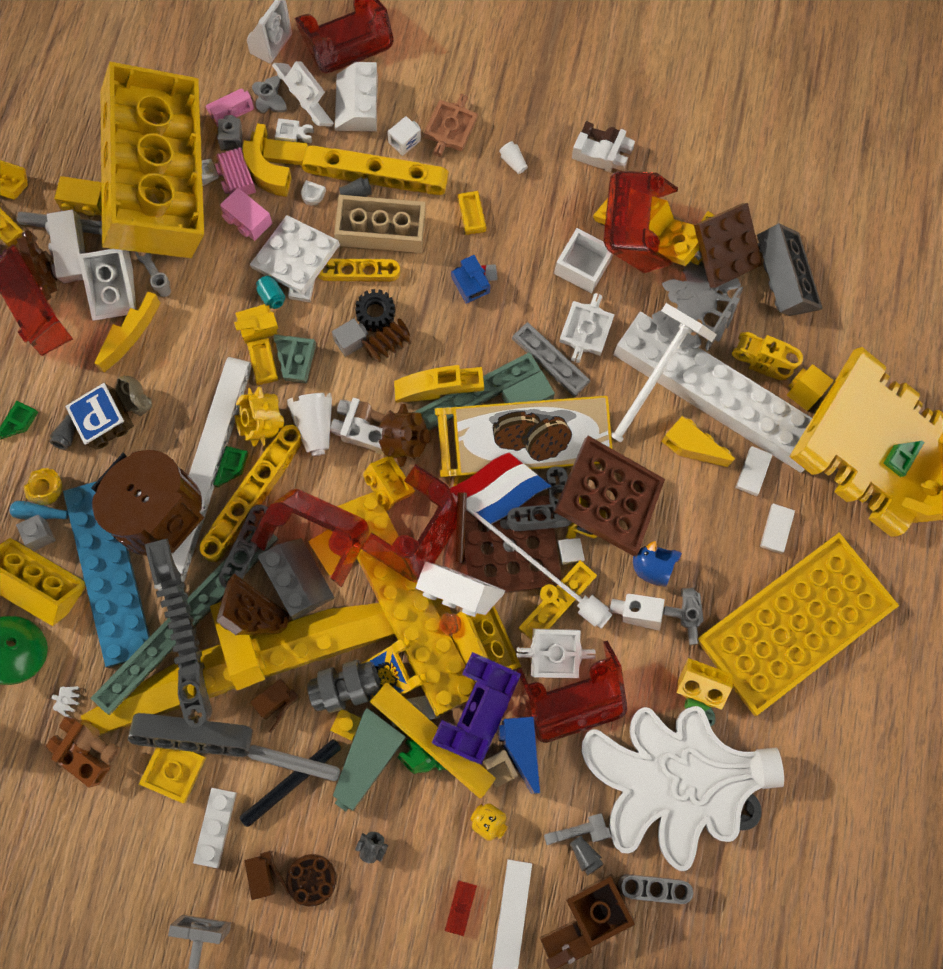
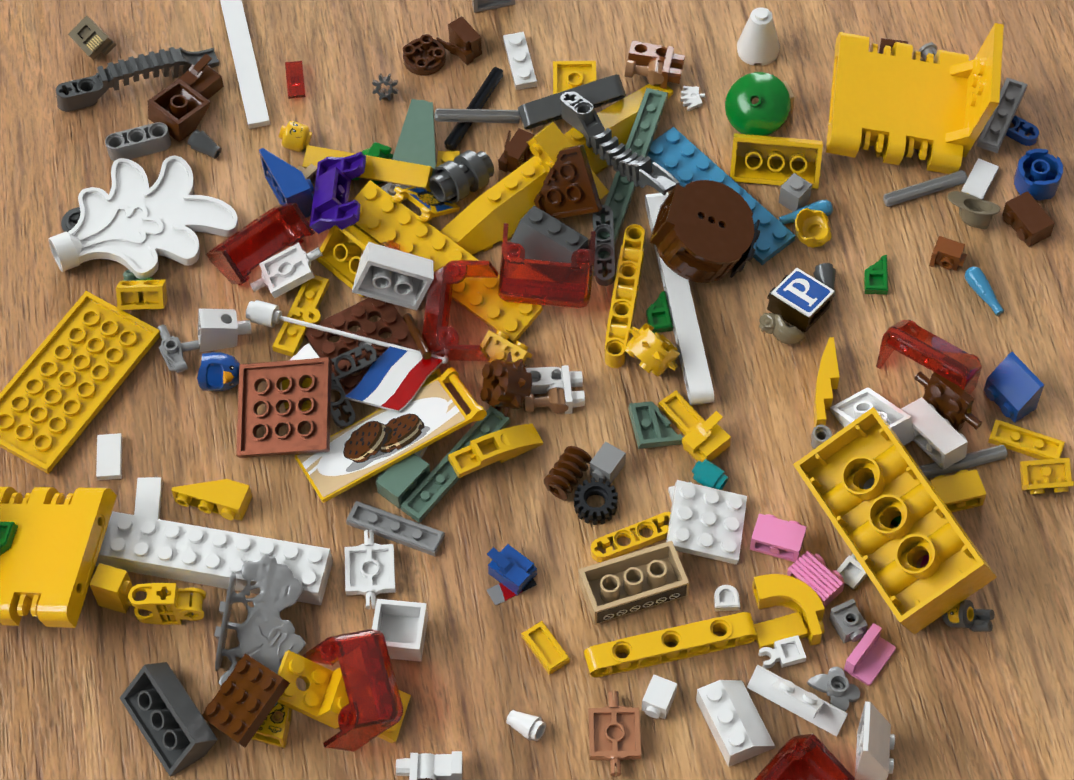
camera: 165 degrees right, 15 degrees down
white cone [287,393,332,456] -> none
dark grey cone [339,177,372,197] -> none
light grey brick [544,813,611,845] -> none
white tile [611,303,717,442] -> none

